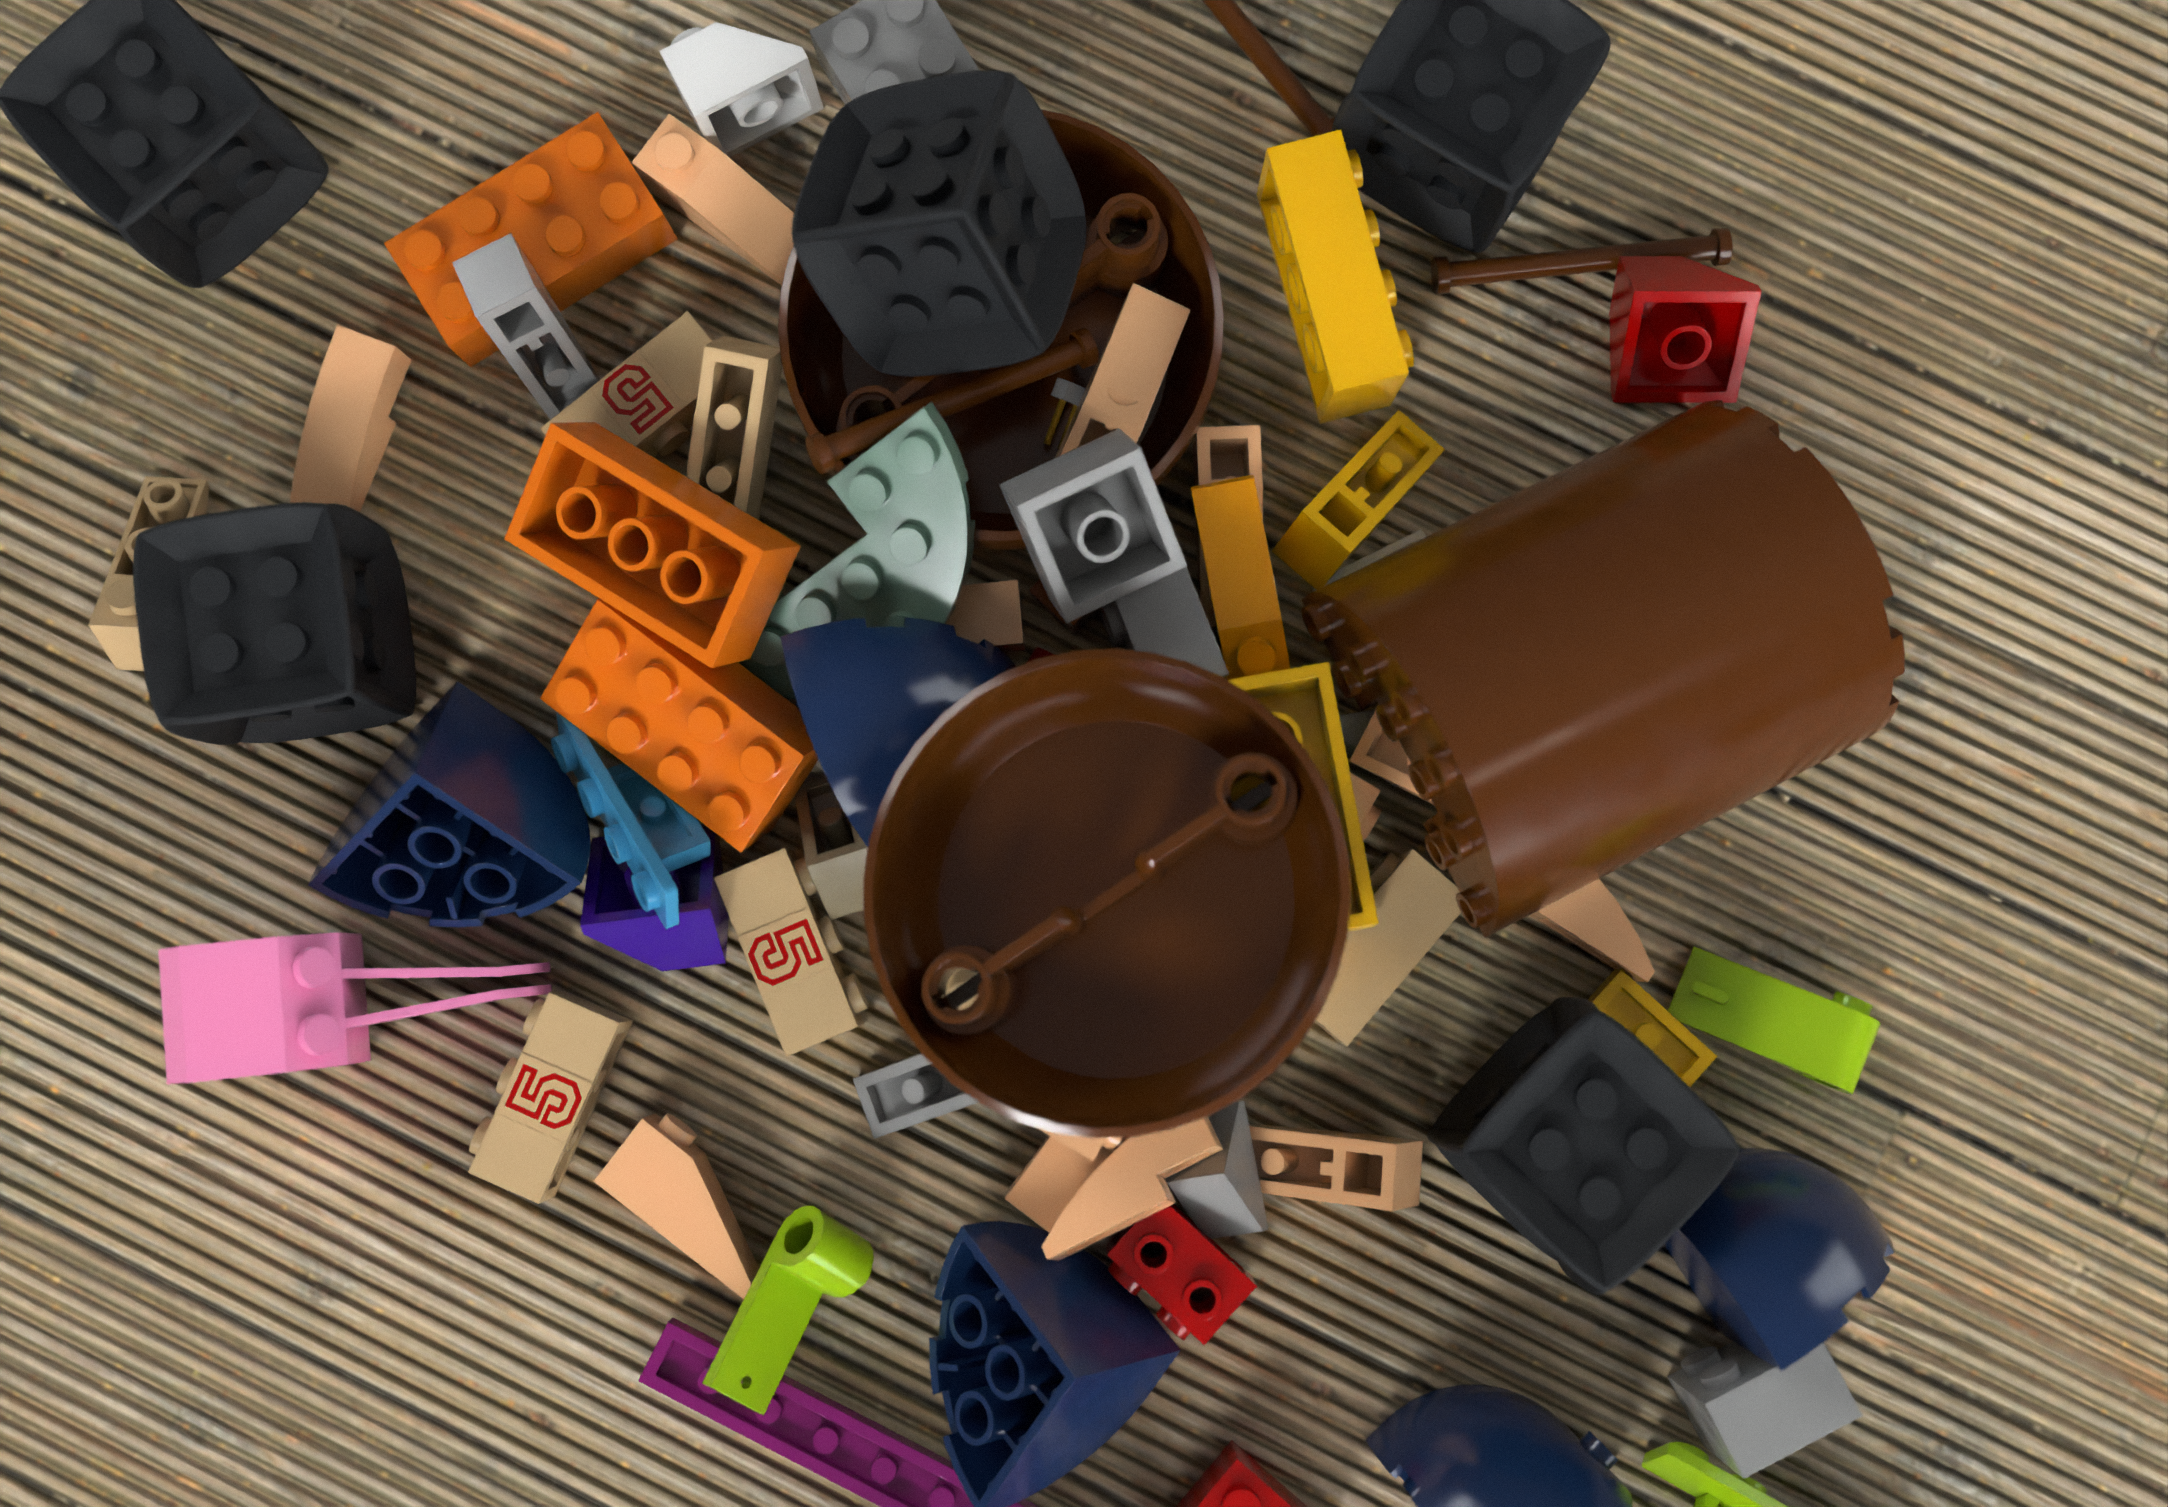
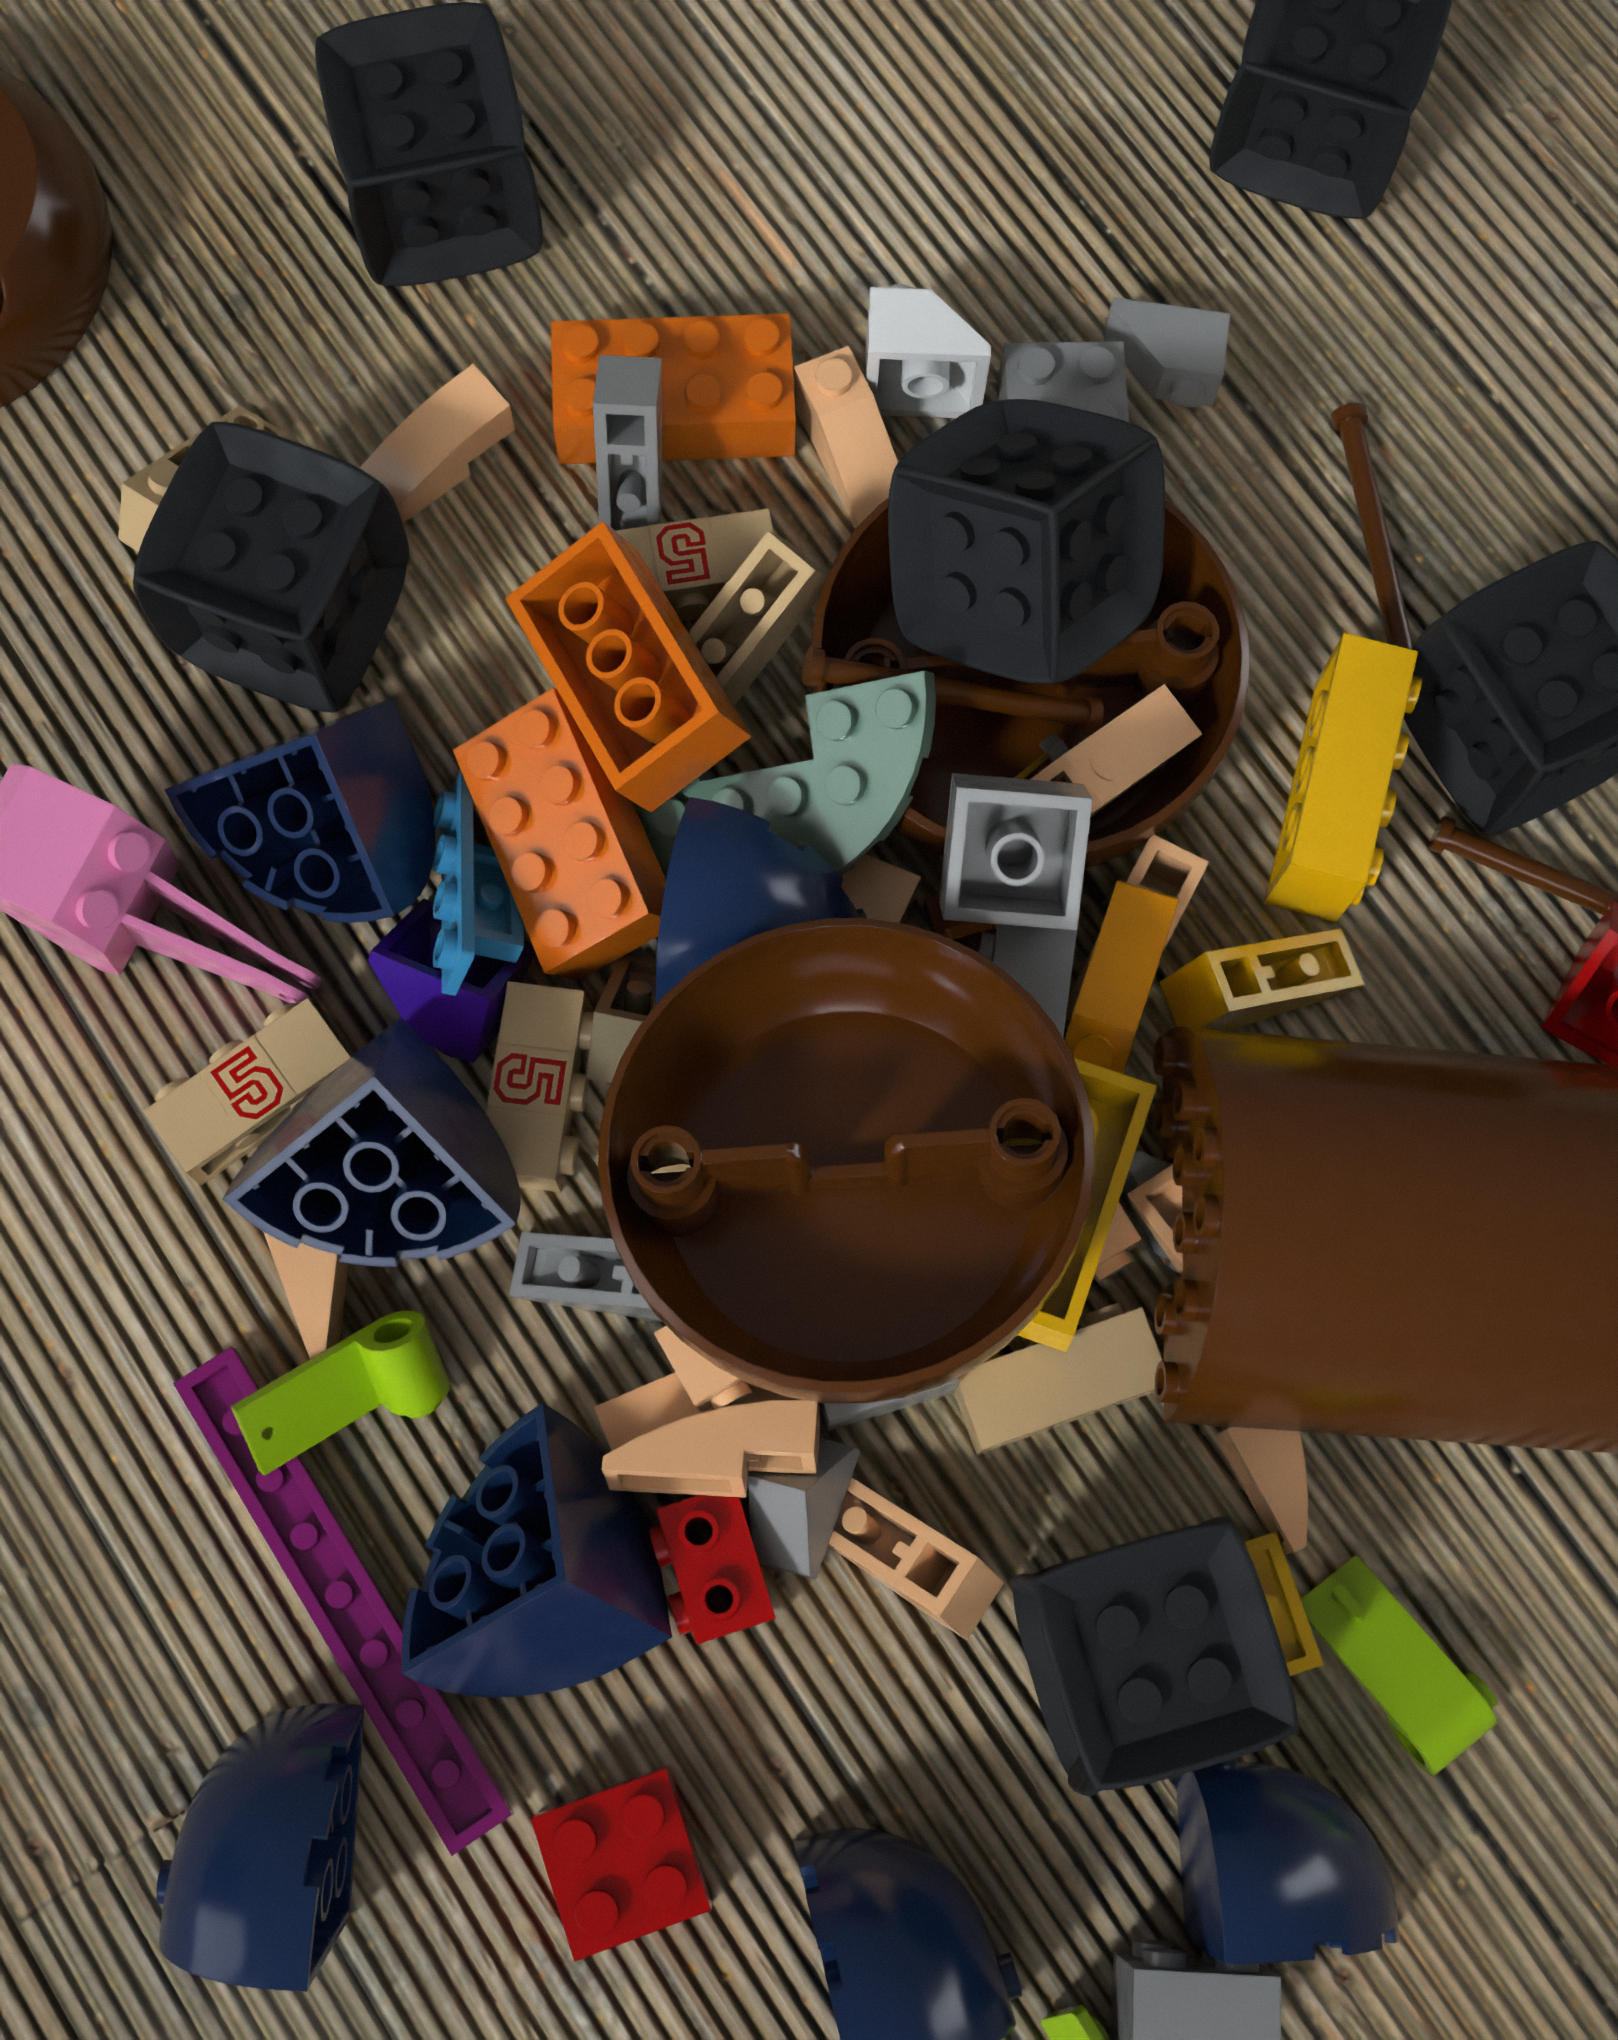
camera: 25 degrees right, 10 degrees down
none -> dark blue brick [222,1017,521,1267]

